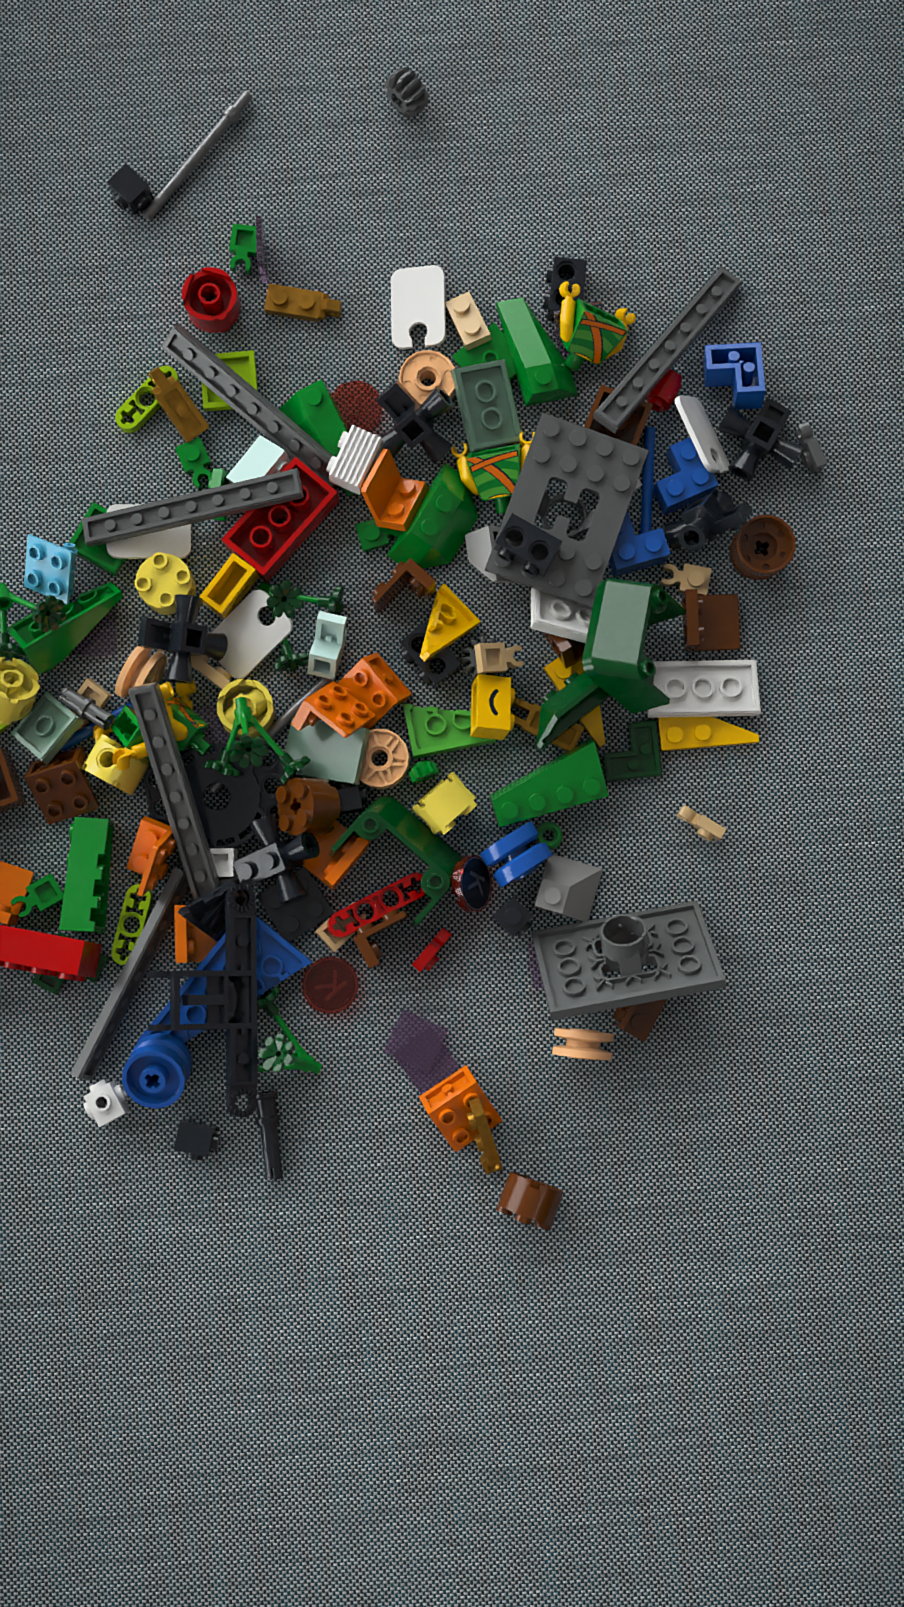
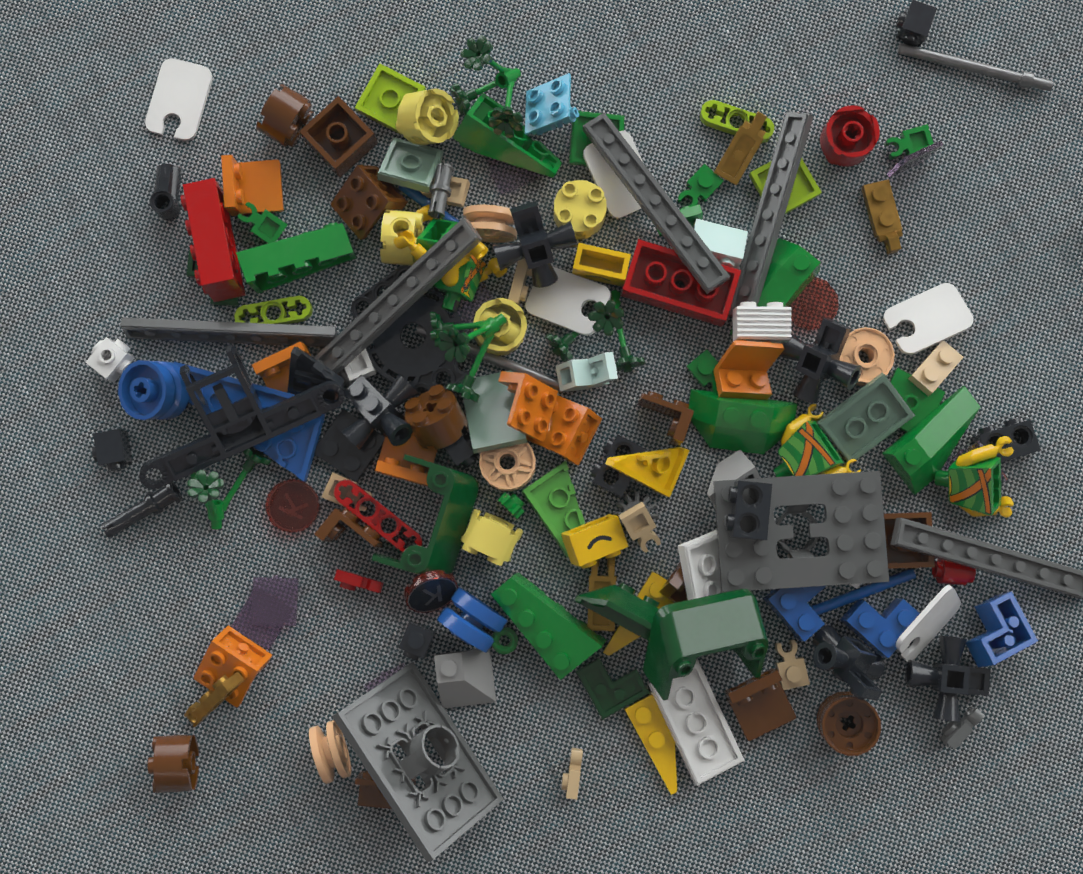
camera: 65 degrees right, 0 degrees up
orange bracket [126,816,176,897] -> none

